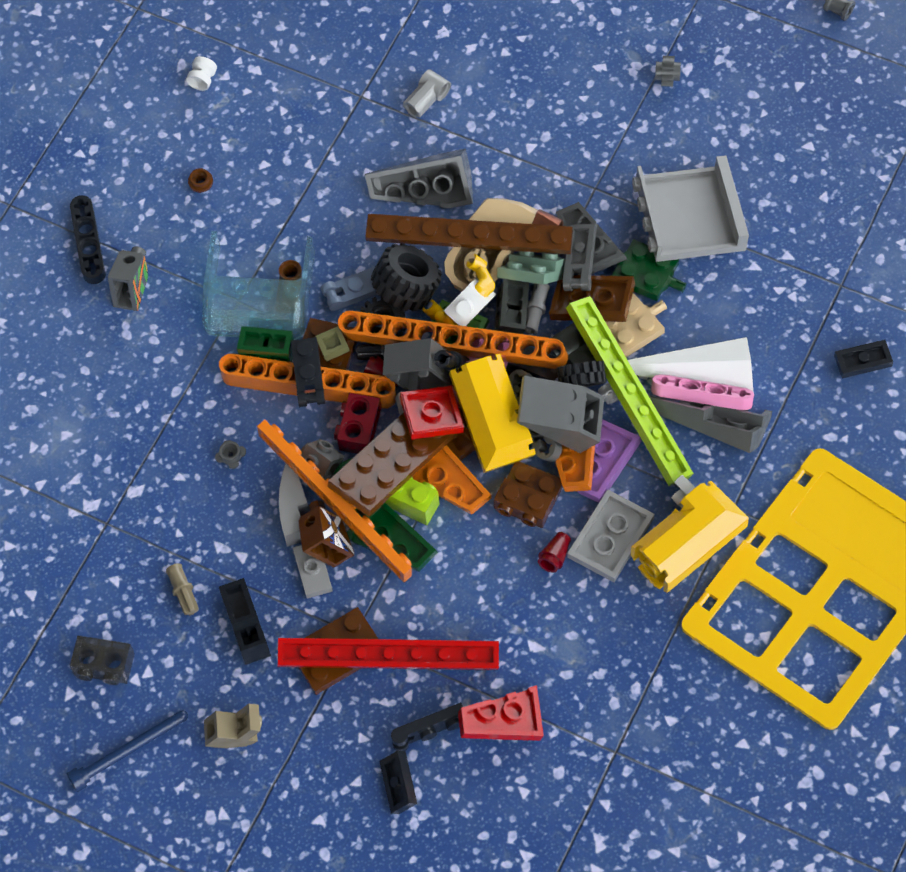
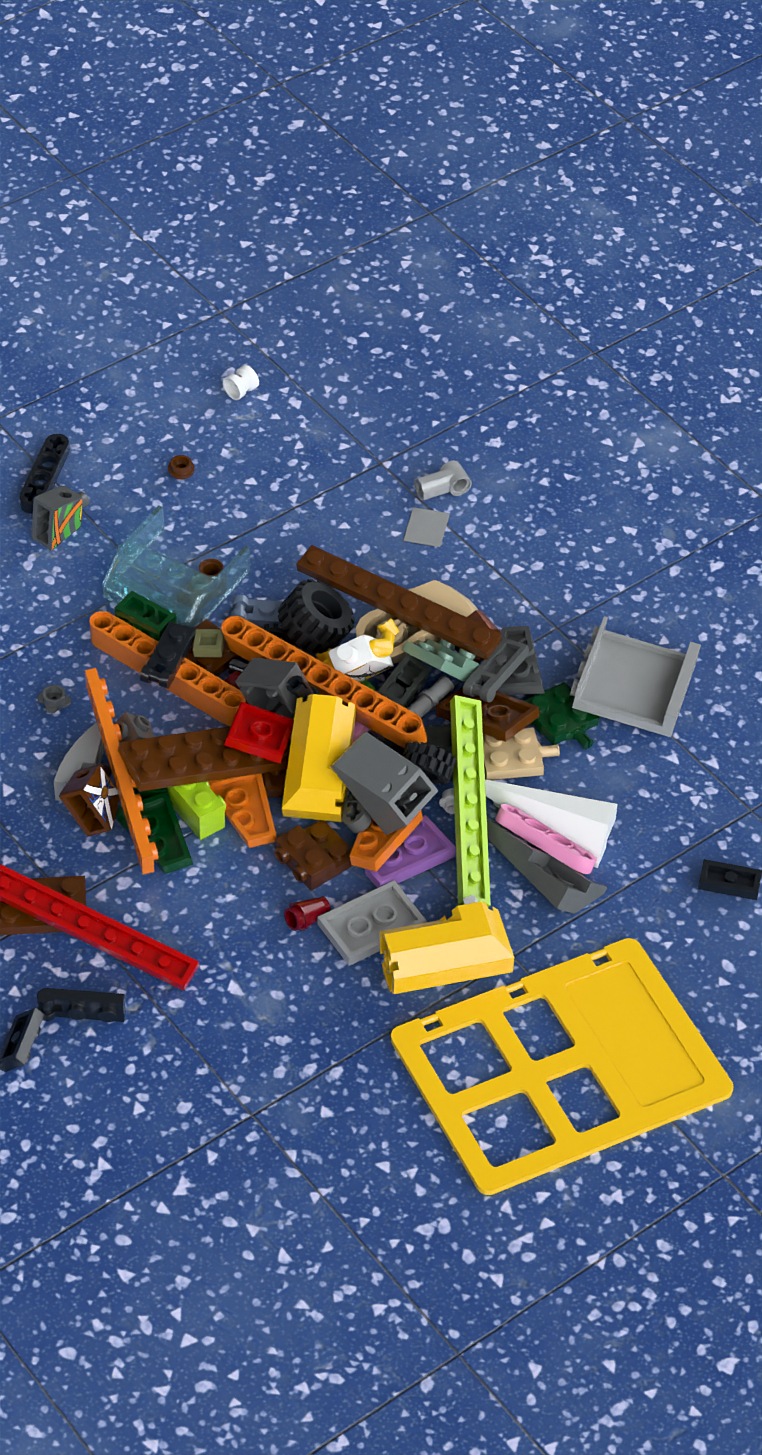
camera: 20 degrees right, 15 degrees down
light grey plate [293,545,333,599] -> none
dark red brick [334,393,382,454] -> none
dark grey wedge [365,148,473,209] -> none
wing [458,685,544,741] -> none
dark grey gear [655,56,681,87] -> none
none -> light grey sticker [404,507,450,547]

